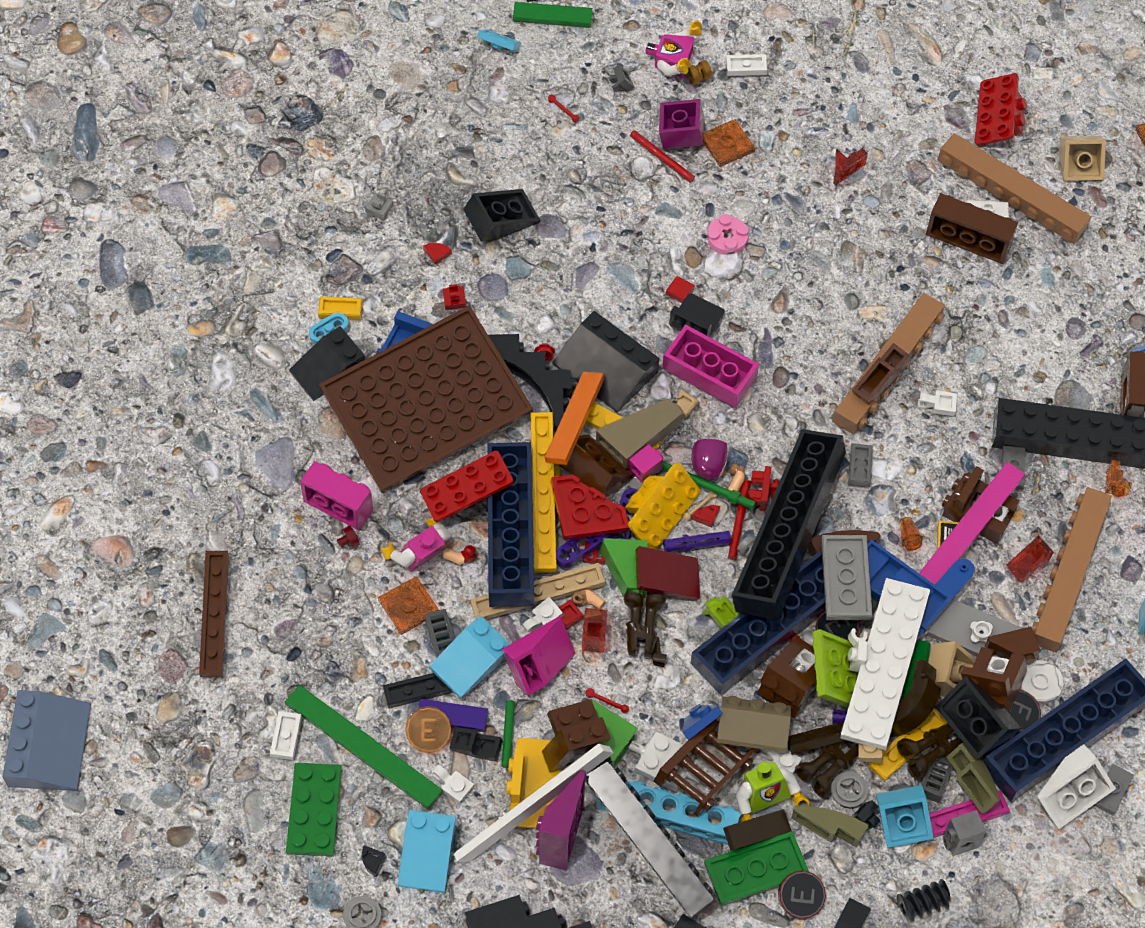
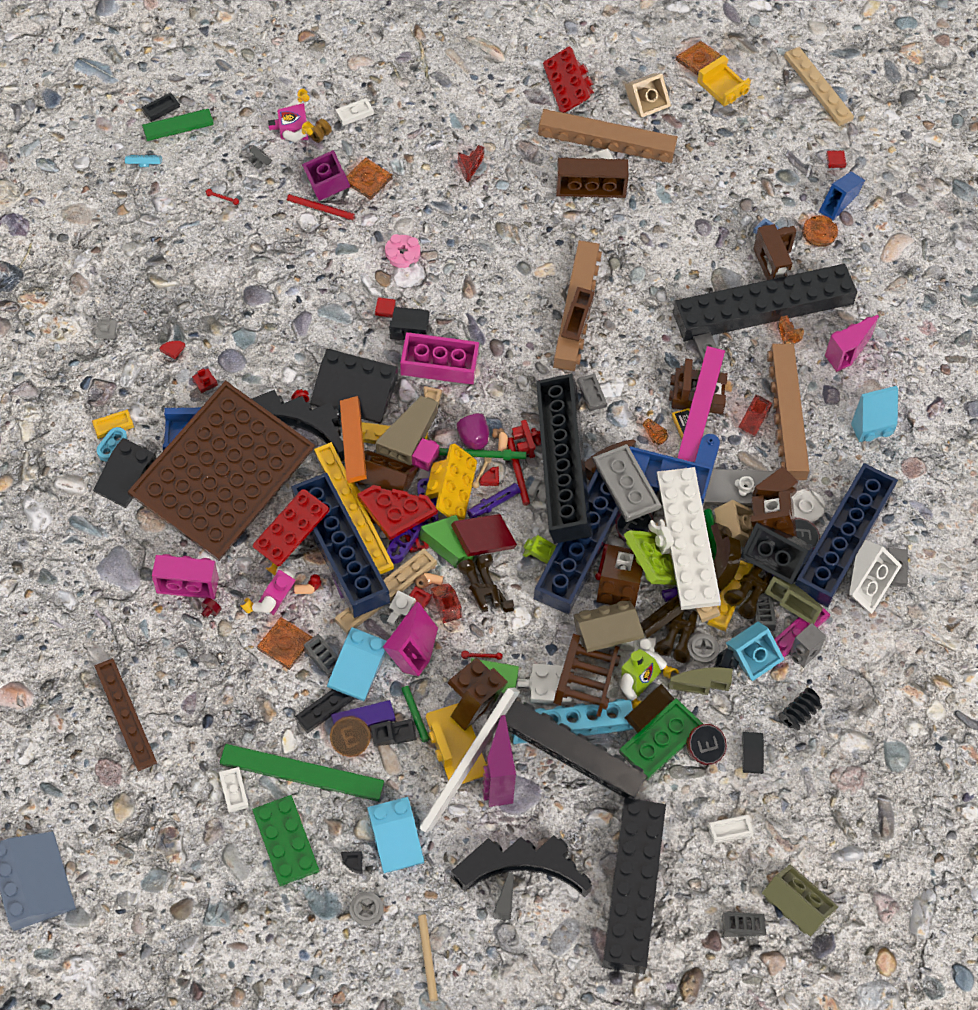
camera: 25 degrees left, 0 degrees up
white plate [432,765,474,805] -> none
black slope [463,189,541,241] -> none
blue wing [682,704,722,740] -> none
white plate [917,390,957,416] -> none

